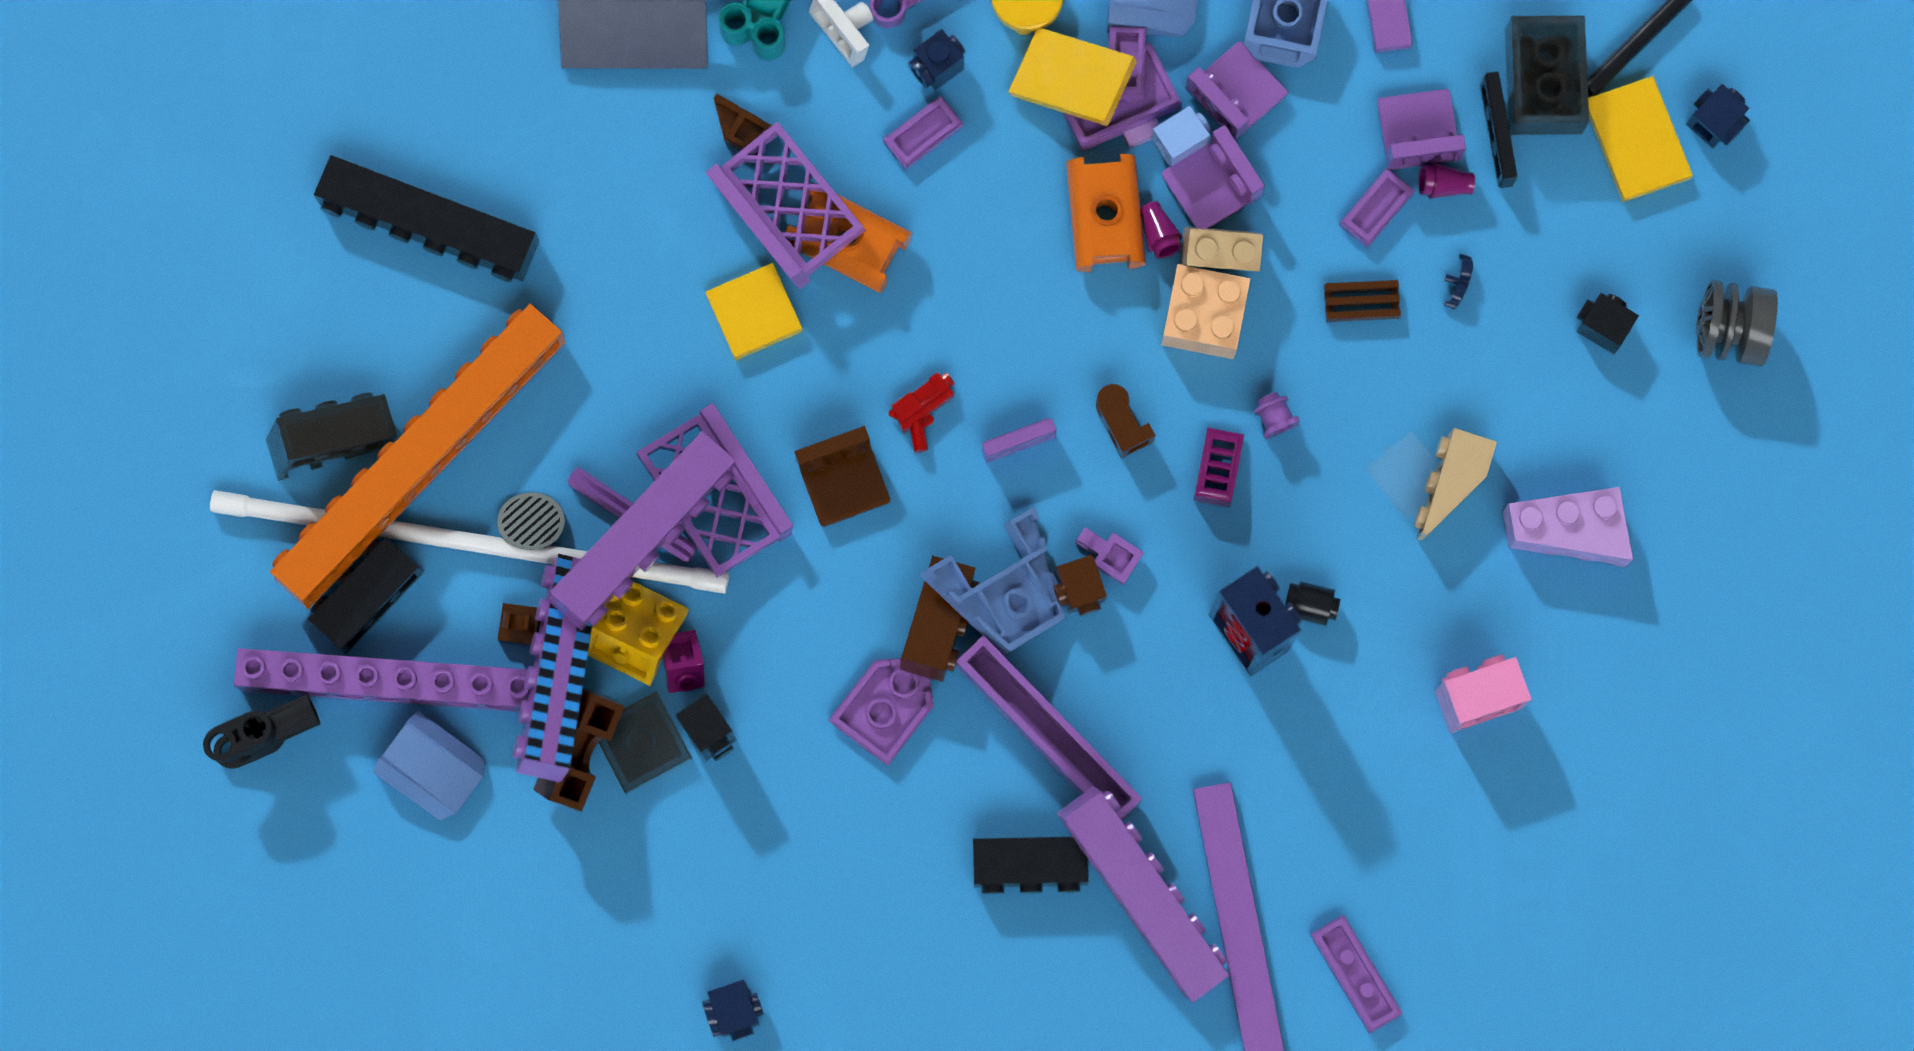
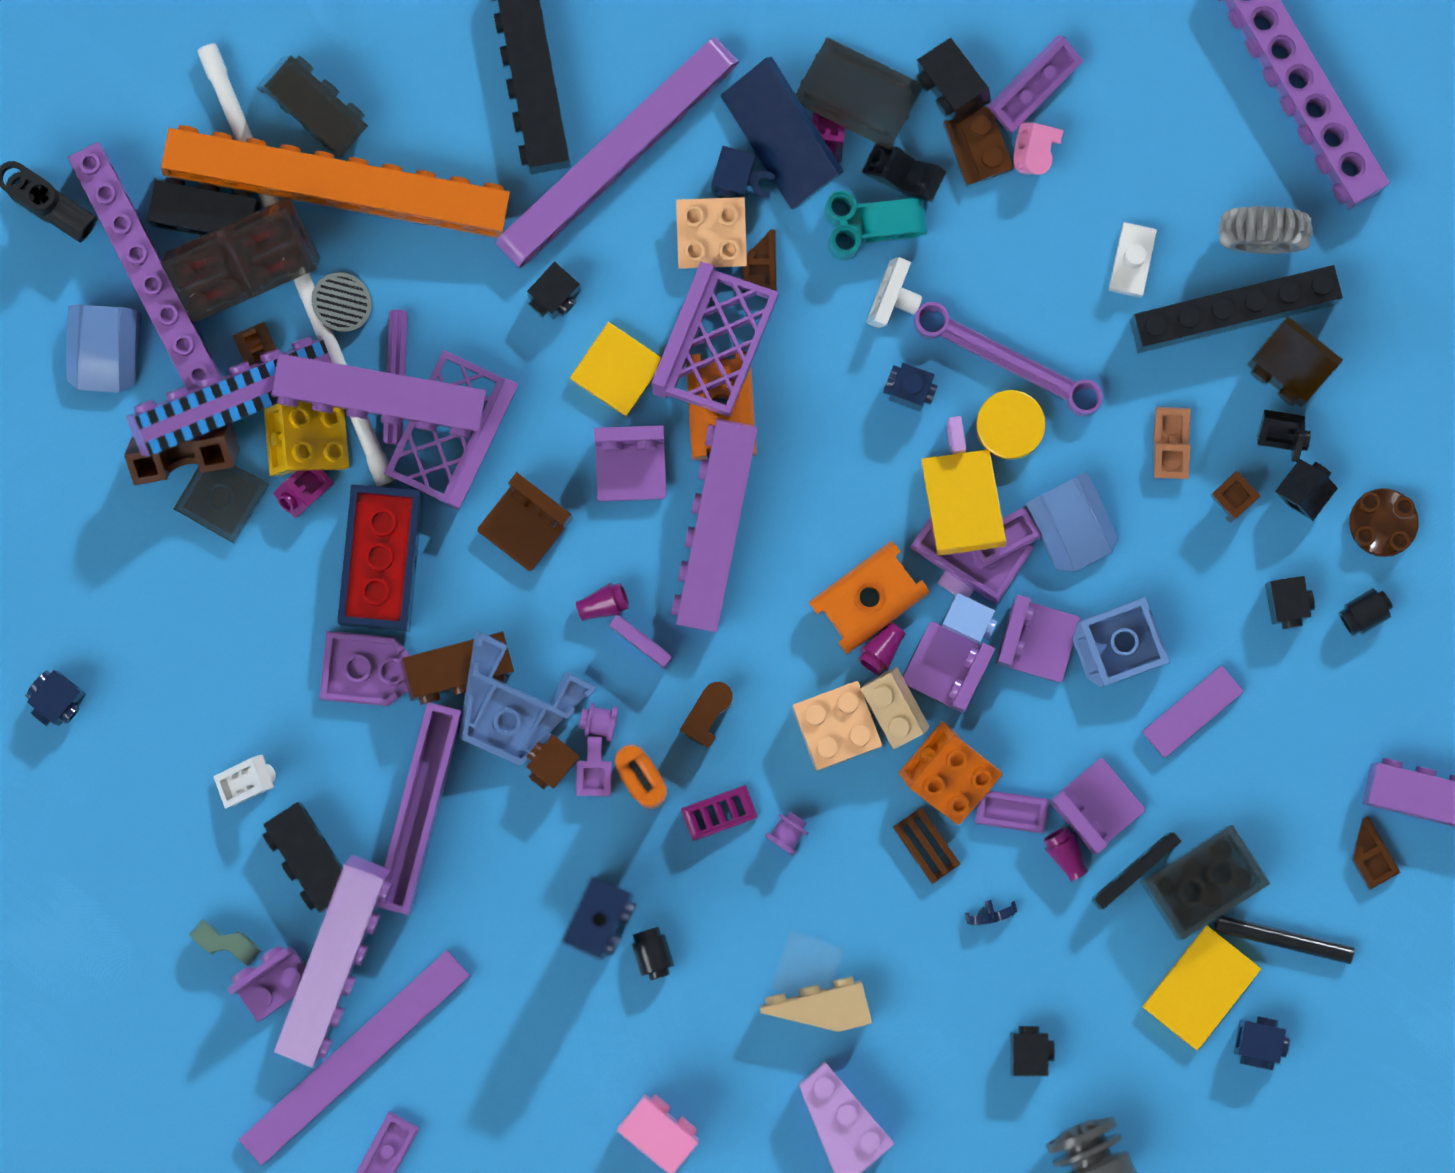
camera: 55 degrees right, 5 degrees up
black brick [675,694,737,761] -> none
medium lavender tile [883,96,963,170] -> none
red piece [888,372,954,453] -> none
none -> clear smoke brick [161,197,321,324]
none -> sand green piece [189,919,262,966]
none -> white tile [213,755,276,809]
none -> medium lavender bracket [227,946,306,1022]
none -> red brick [337,485,424,632]
none -> medium lavender beam [495,37,739,268]
none -> black brick [527,261,581,320]
none -> magenta cone [576,582,629,621]
none -> medium lavender brick [579,703,618,742]
none -> medium lavender bracket [594,425,666,502]
none -> orange piece [615,745,667,810]
none -> medium lavender brick [671,418,758,632]
none -> light nougat hinge [676,197,747,269]
none -> dark blue brick [711,145,775,200]
none -> orange bracket [898,721,1002,825]
none -> lavender tile [946,416,966,454]

